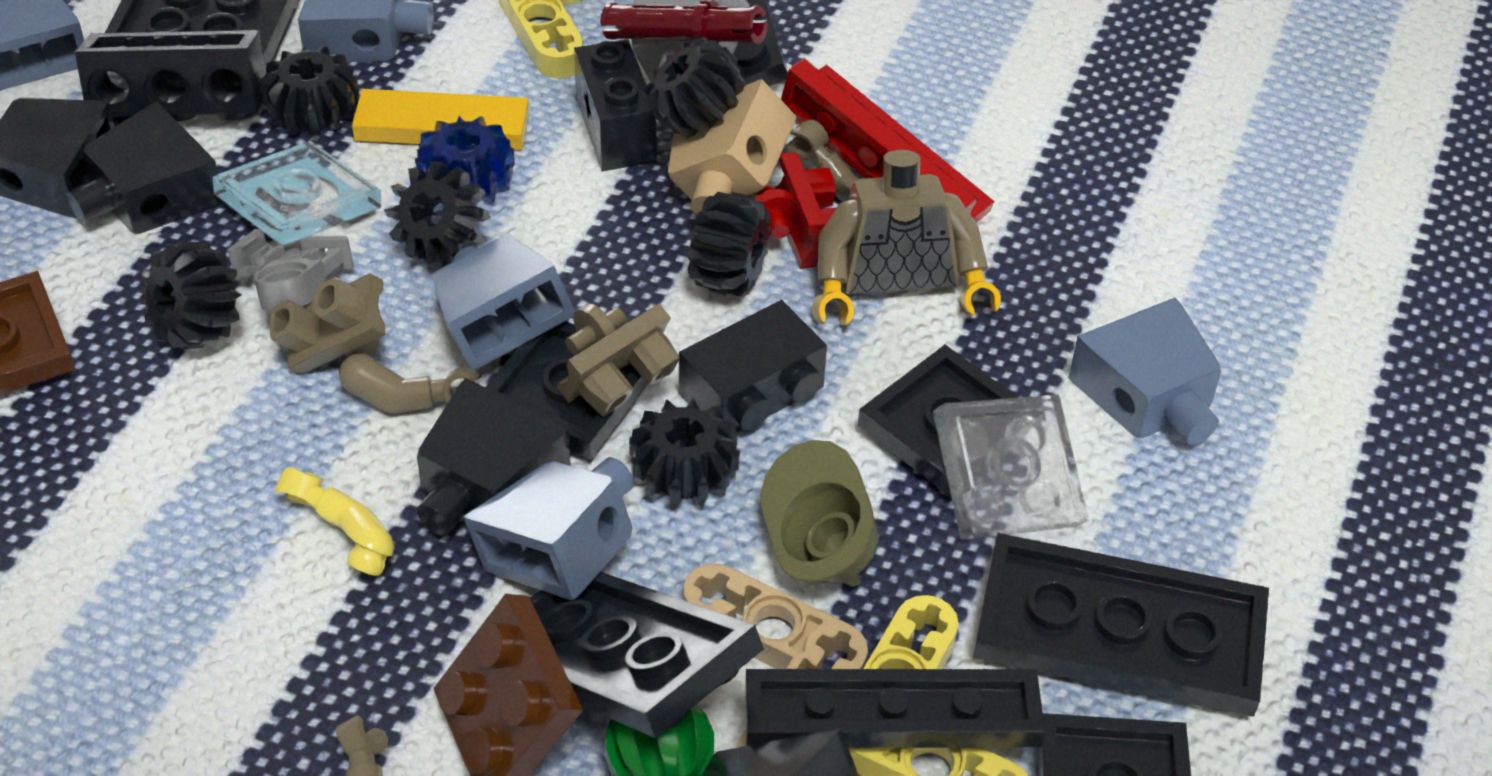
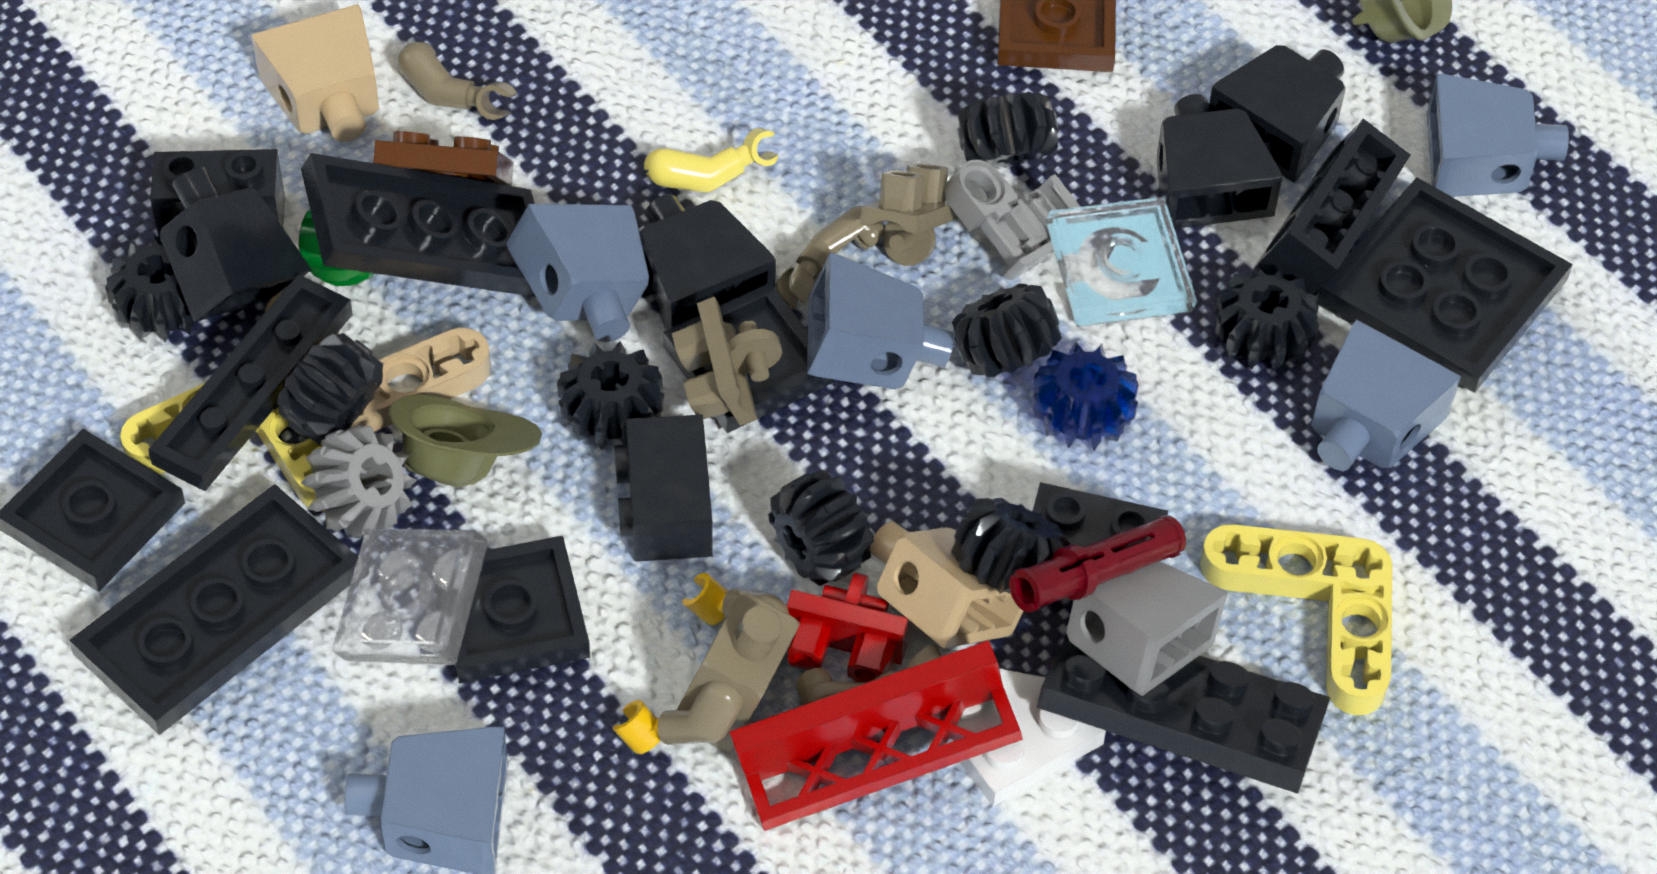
camera: 120 degrees right, 5 degrees up
yellow tile [352,89,530,150] -> none
none -> black gear [277,333,383,445]
none -> light grey gear [301,425,417,538]

